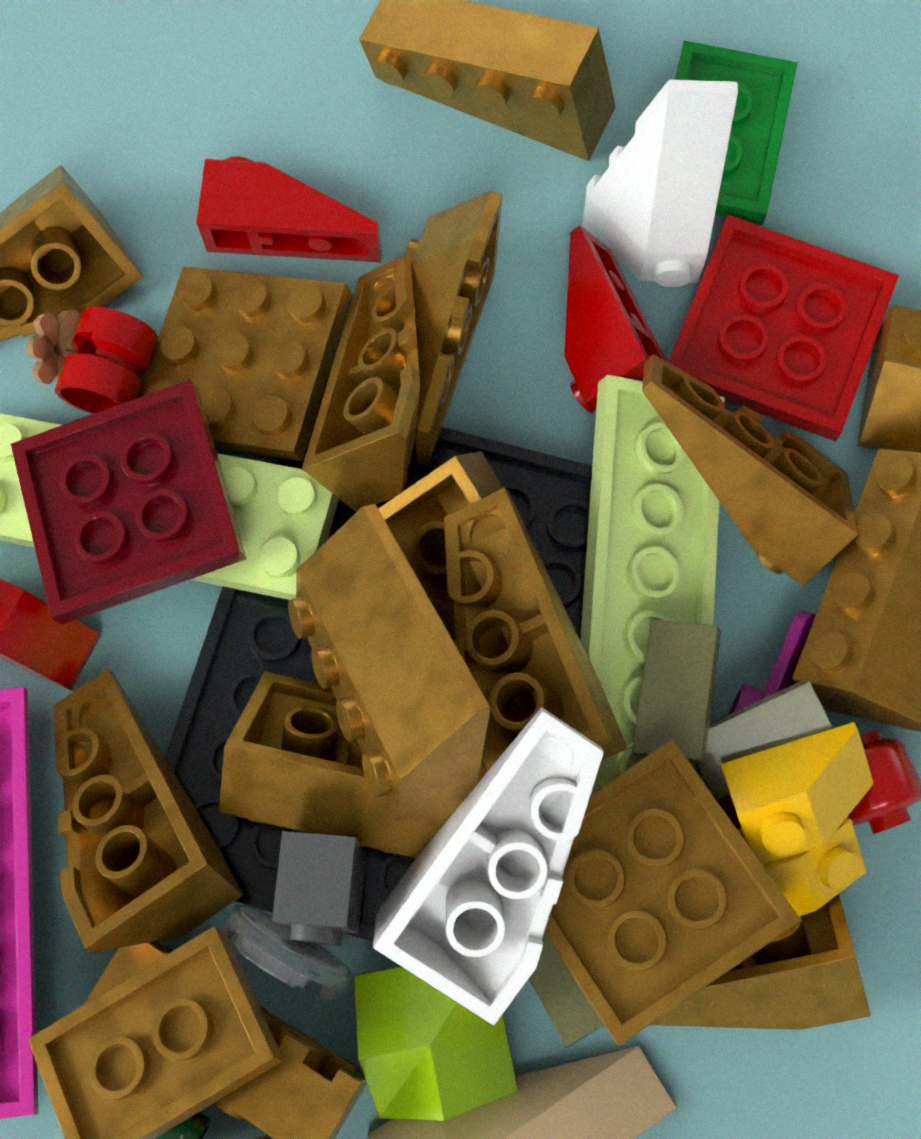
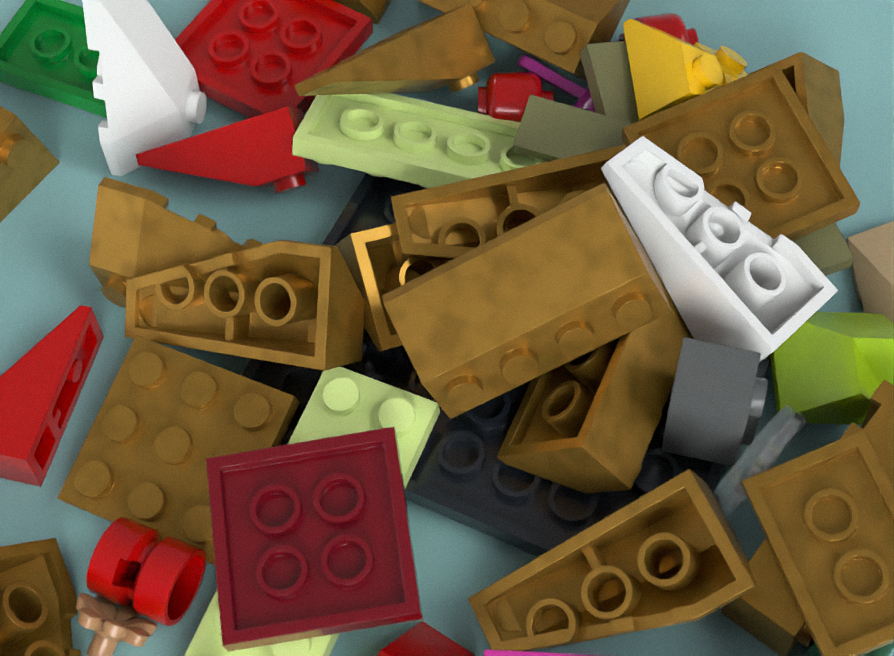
camera: 80 degrees left, 15 degrees down
none -> red head [478,72,553,123]

